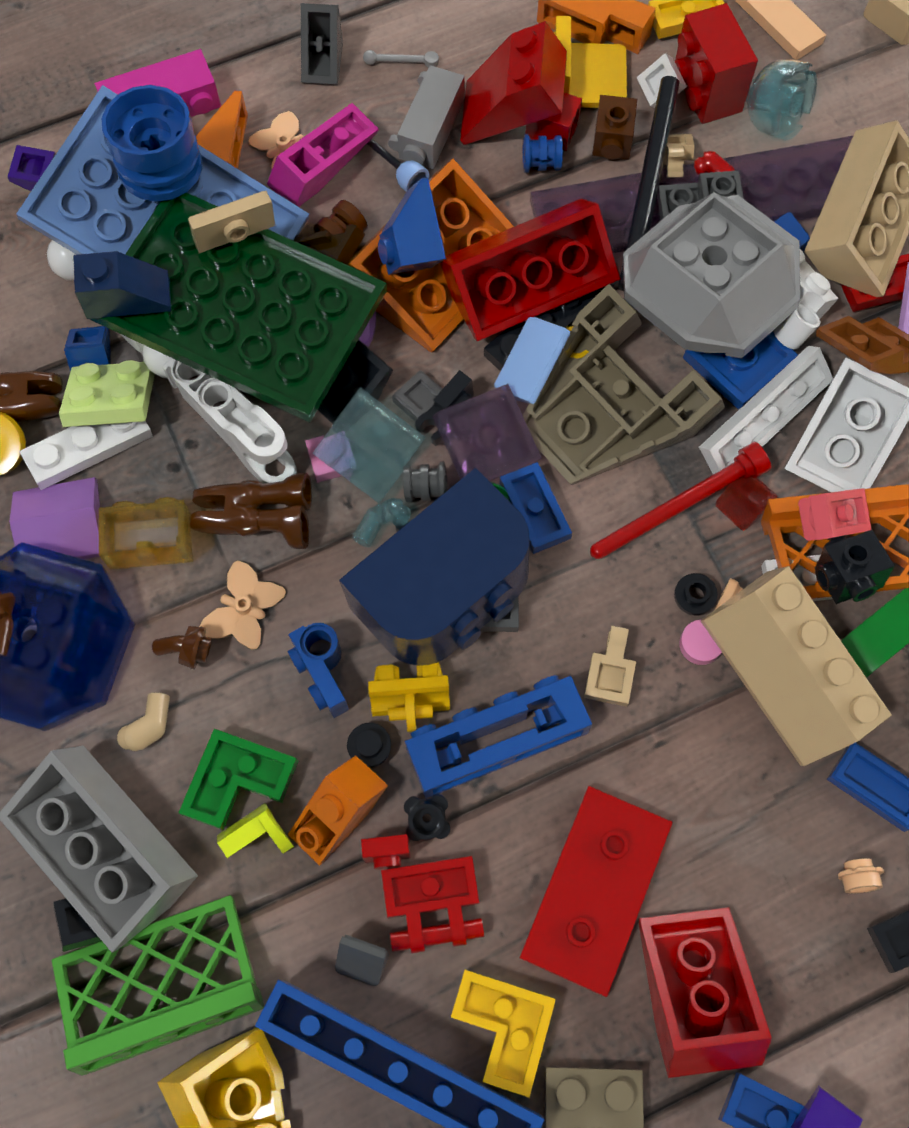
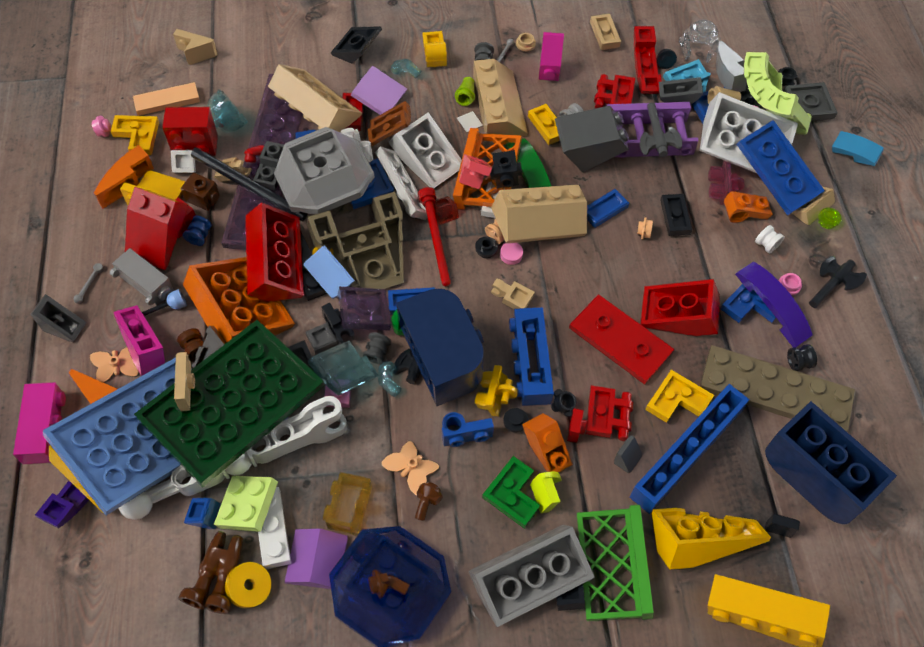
camera: 75 degrees left, 10 degrees down
dark blue slope [73,251,171,319] -> none
blue wheel [101,85,202,202] -> none
tan arm [117,693,170,751] -> none
reddish brown piece [189,473,312,549] -> none
blue slope [378,178,446,275] -> none

